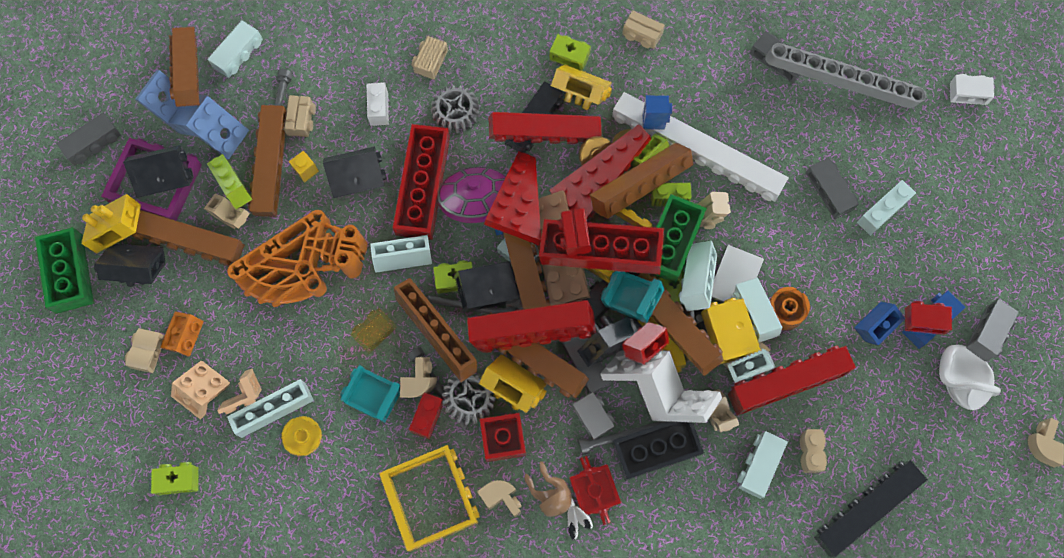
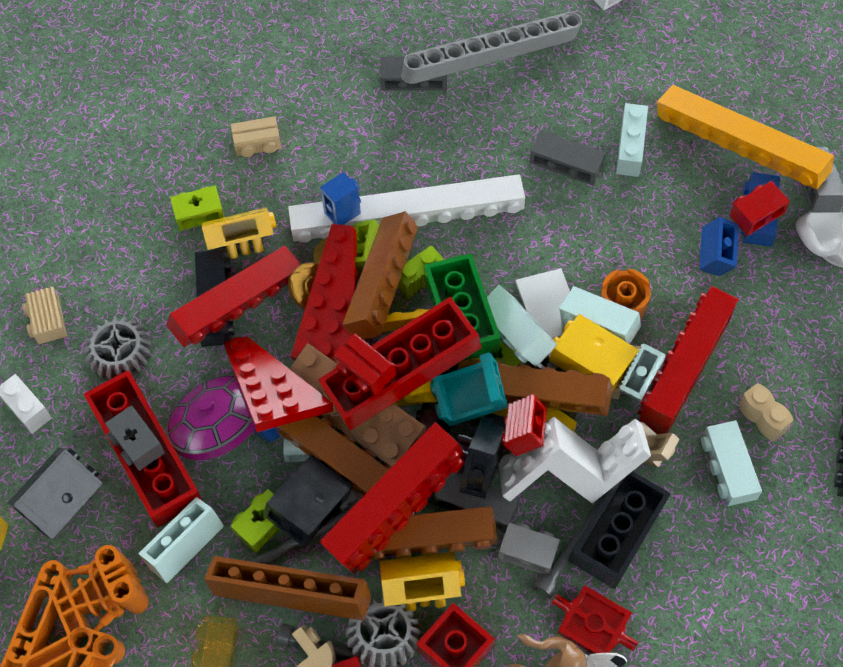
camera: 40 degrees left, 10 degrees down
tan brick [698,192,731,229] -> none
none -> dark grey brick [105,405,165,471]
none -> light orange brick [657,85,834,190]

